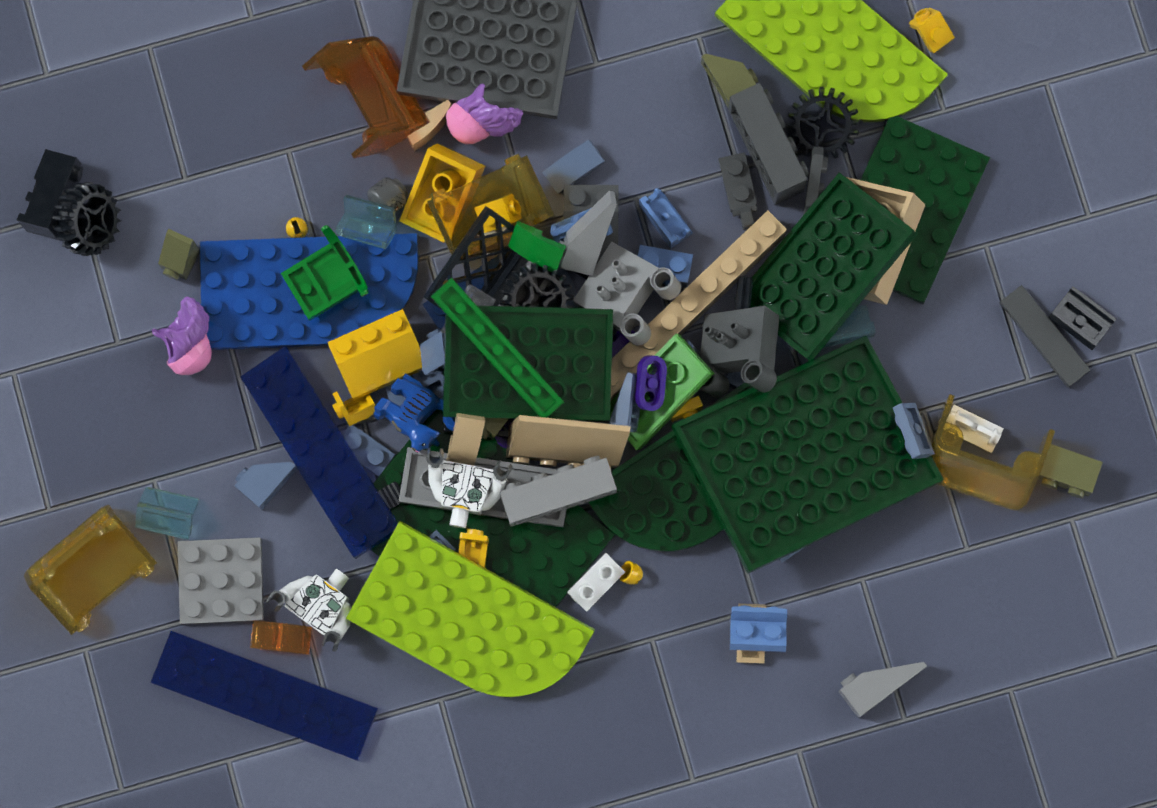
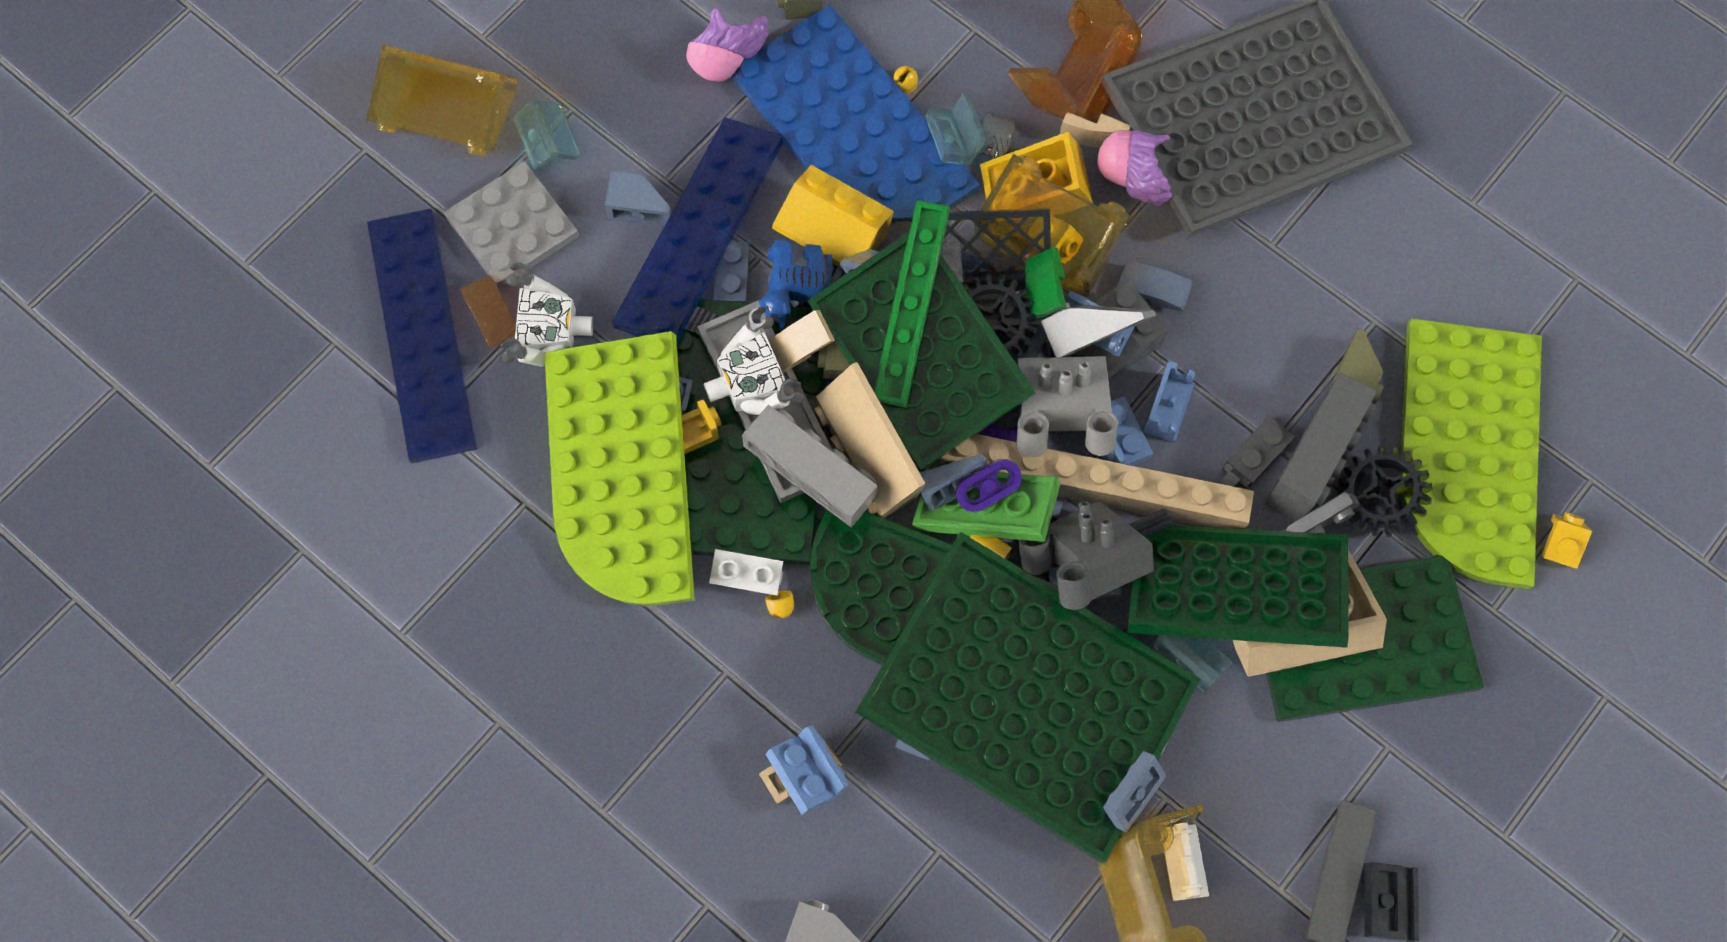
camera: 50 degrees right, 10 degrees down
green piece [281,225,369,321] -> none
yellow bracket [332,391,376,427] -> none

